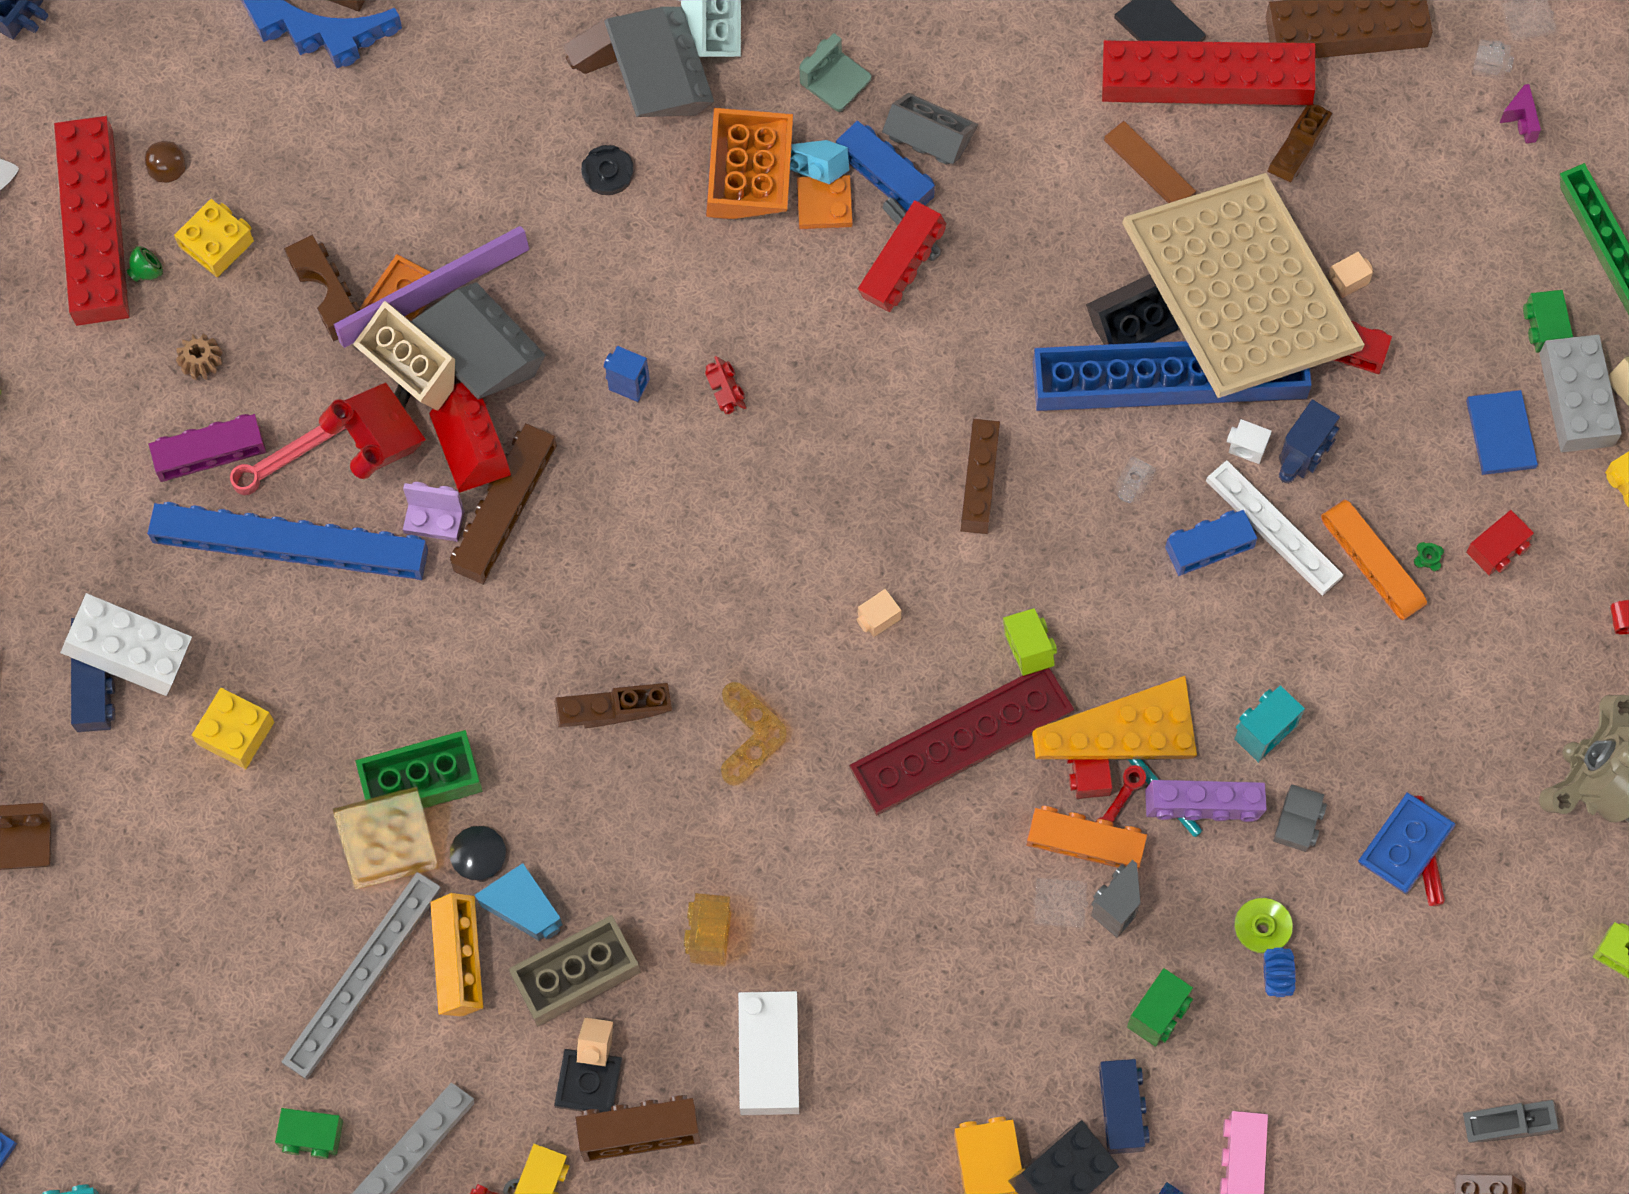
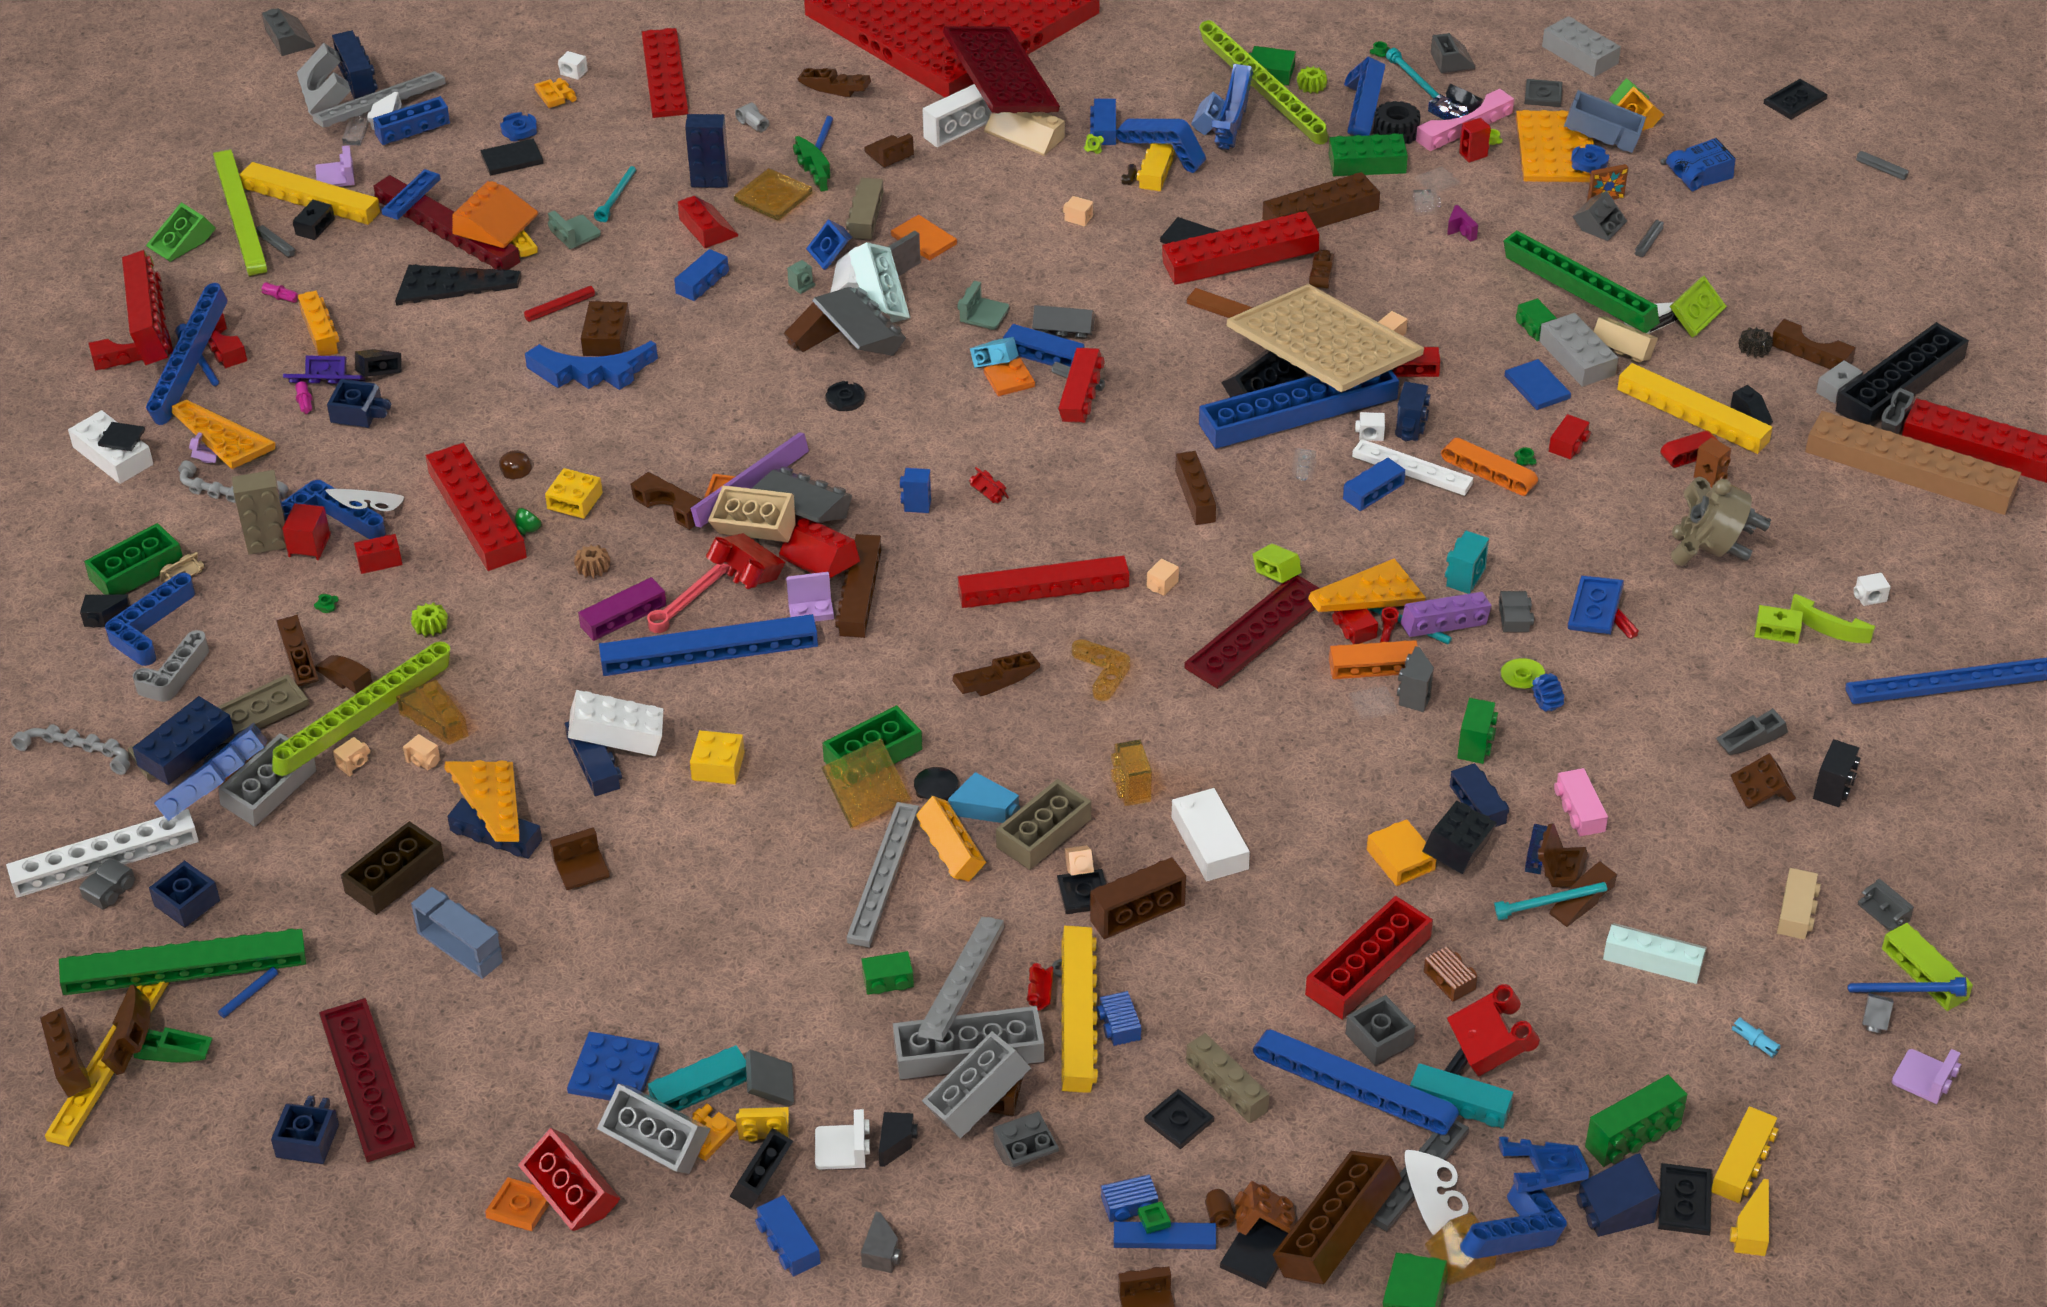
camera: 20 degrees left, 25 degrees down
orange slope [706,108,793,219] -> none
none -> red brick [958,555,1129,608]

